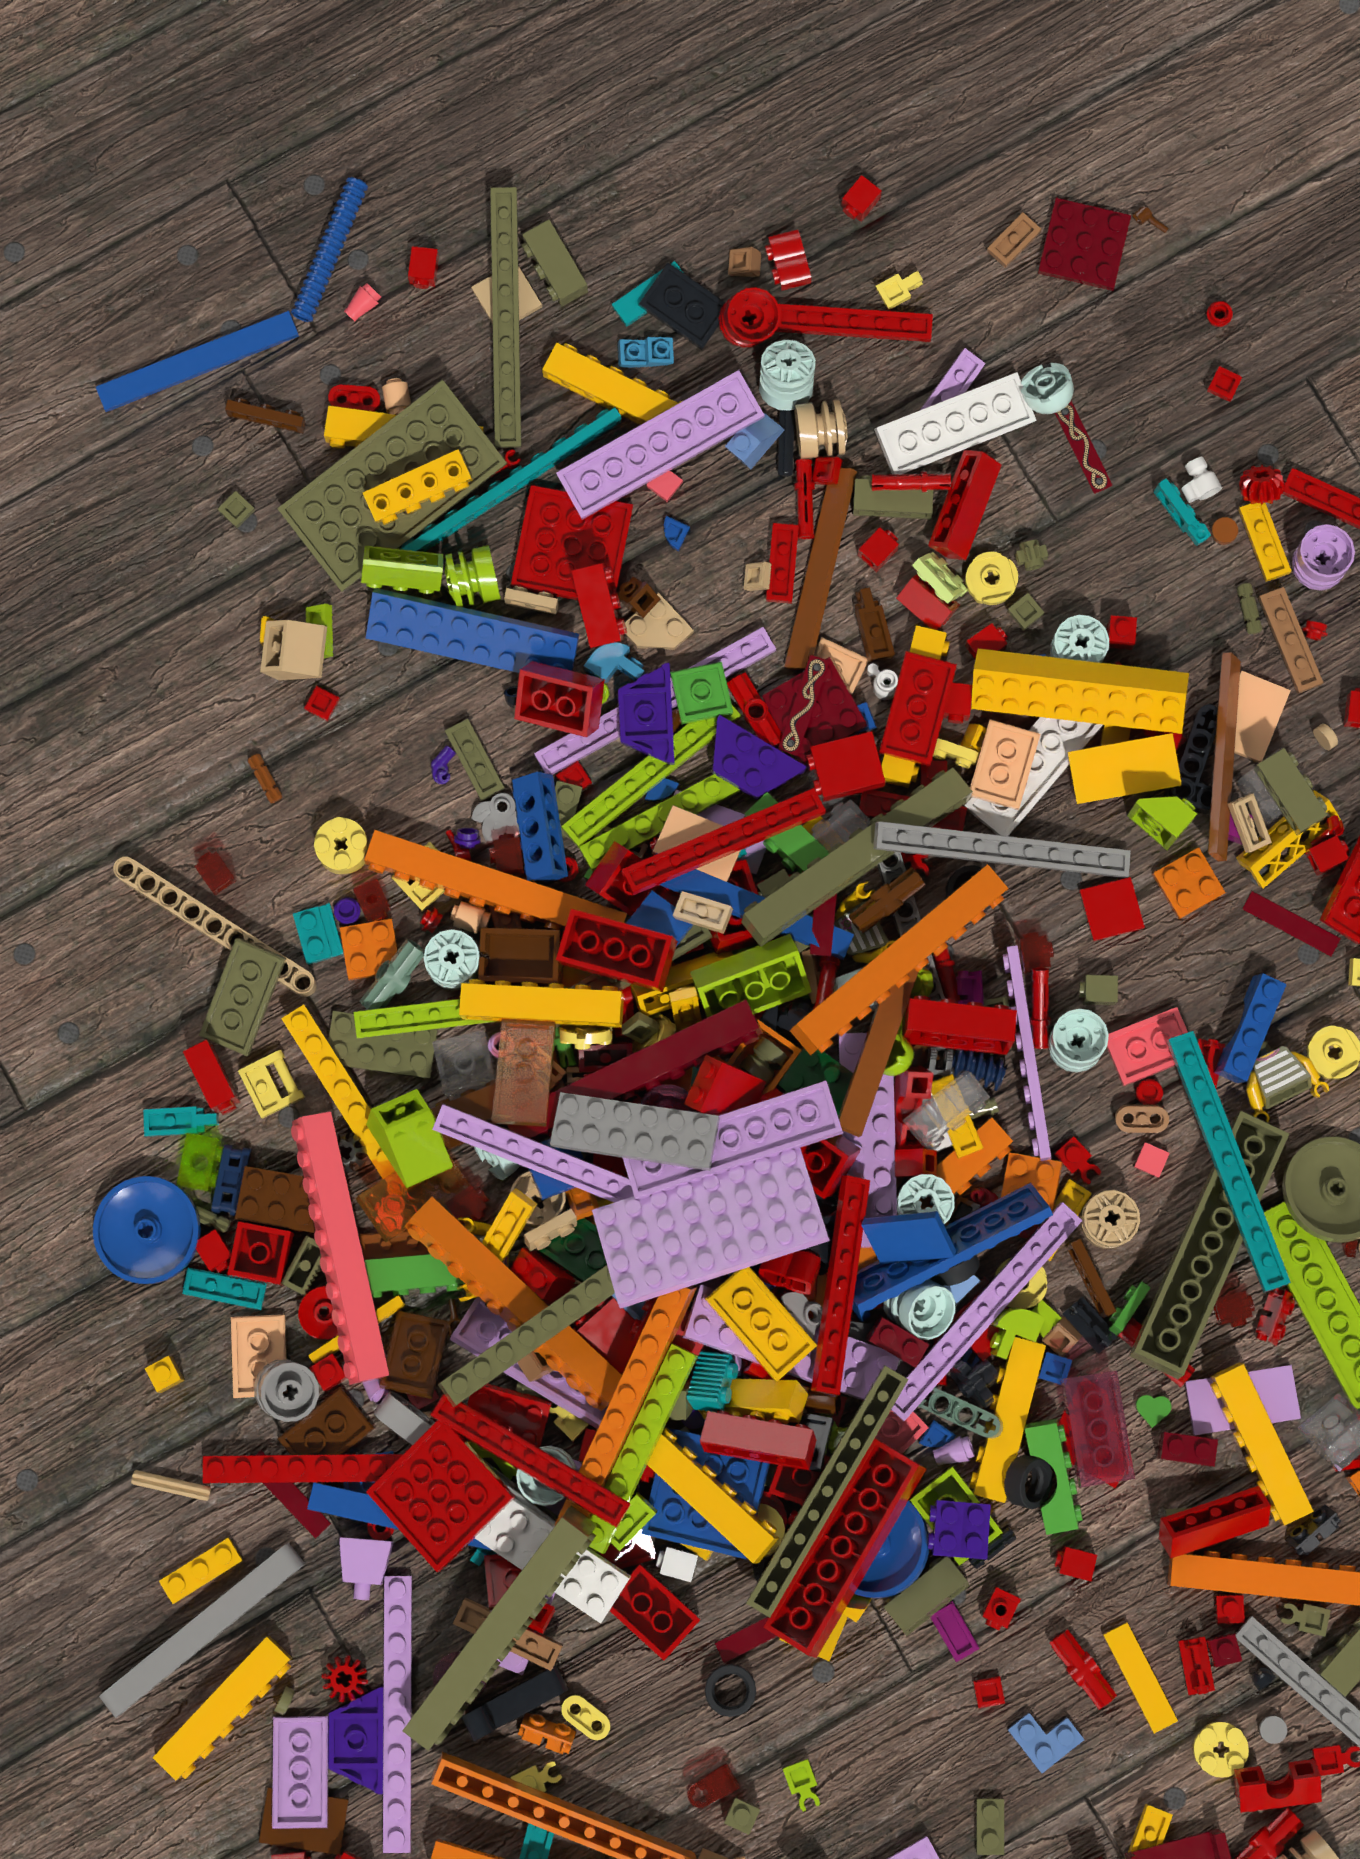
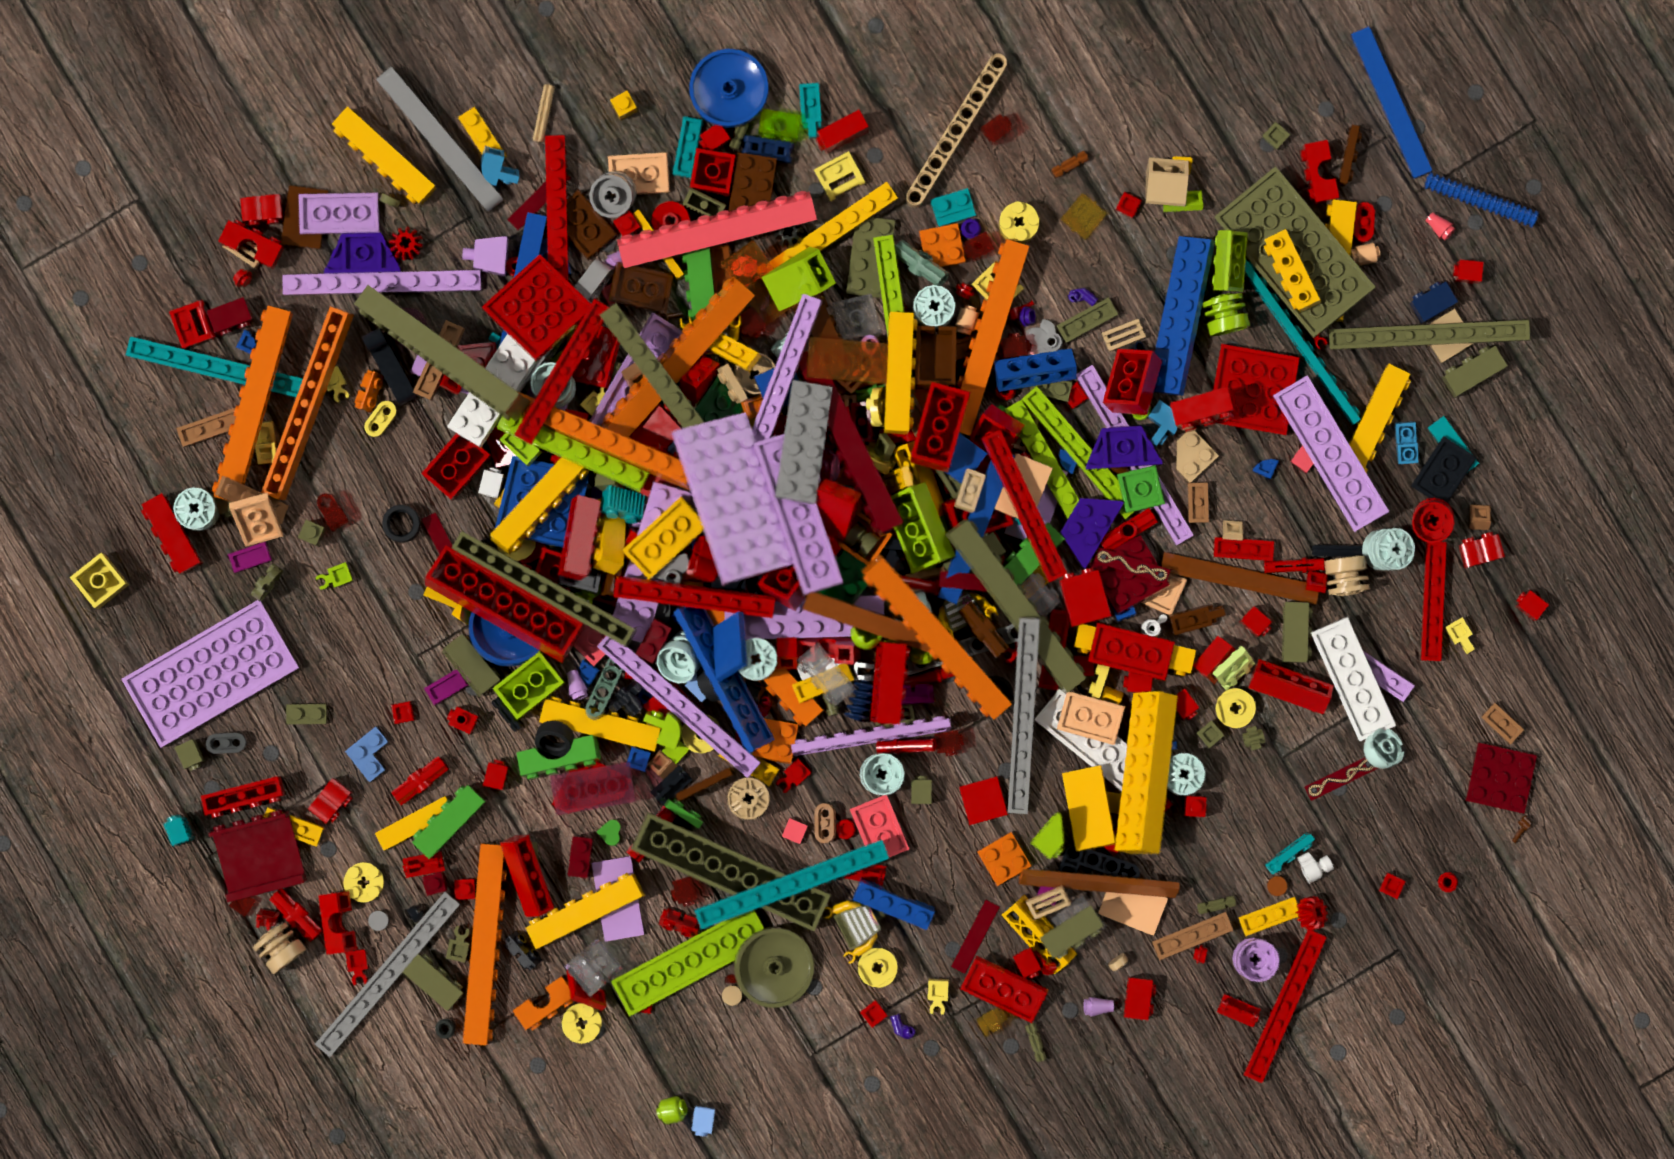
camera: 90 degrees right, 5 degrees up
olive tile [199,937,286,1056] -> none
tan plate [504,586,558,615] -> none
reddish brown brick [618,577,661,618] -> none
medium blue slope [725,413,784,470] -> none
red pin [872,471,951,492] -> none
dark purple plate [927,1500,991,1559] -> none
none -> red brick [308,778,353,824]
none -> bright green brick [412,785,486,859]
none -> dark azure brick [481,146,520,186]
none -> clear yellow piece [1060,193,1107,240]
none -> tan tile [1102,319,1146,352]
none -> medium nougat plate [1188,483,1209,523]
none -> red arch [1300,140,1339,205]
none -> dark blue brick [1410,281,1458,324]

